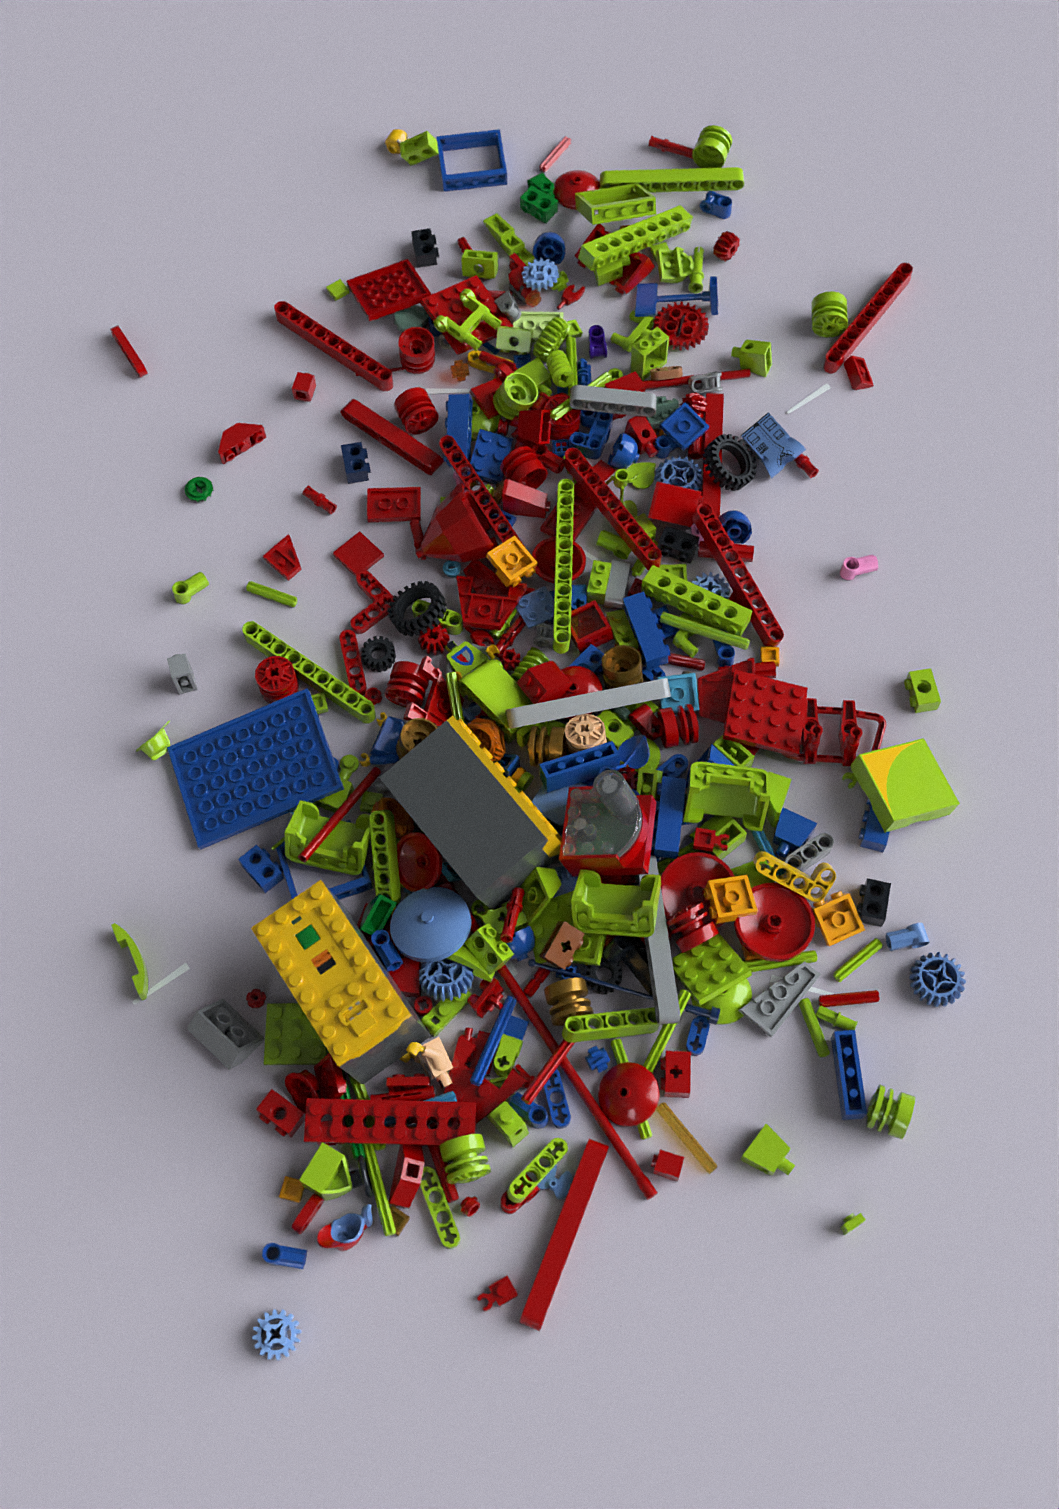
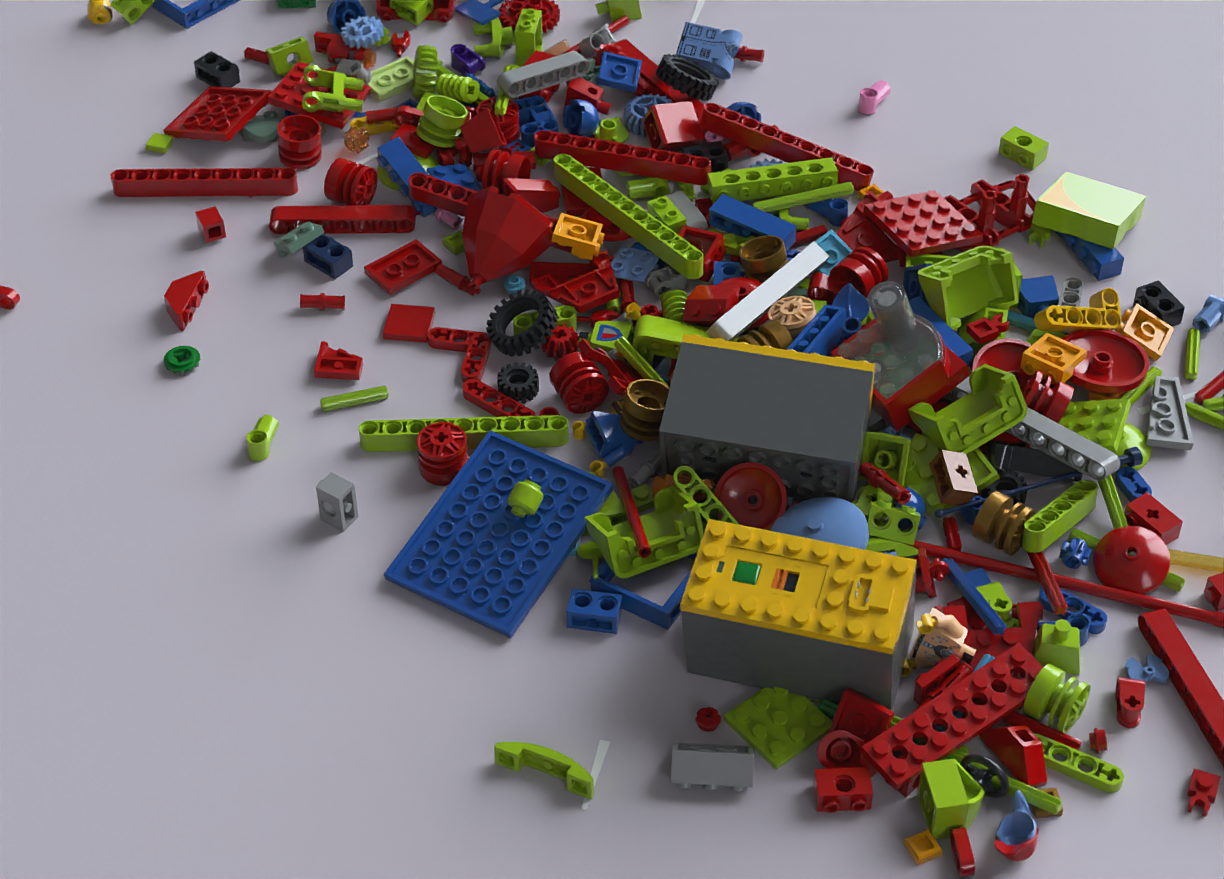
camera: 40 degrees left, 20 degrees down
lime piece [136,720,170,760] -> none
lime slope [483,213,535,266] -> none
lime brick [496,326,534,355] -> none
lime beam [507,1138,568,1203] -> none
blue piece [655,435,679,459] -> none
none -> sand green slope [274,222,324,258]
none -> lime head [507,479,544,518]

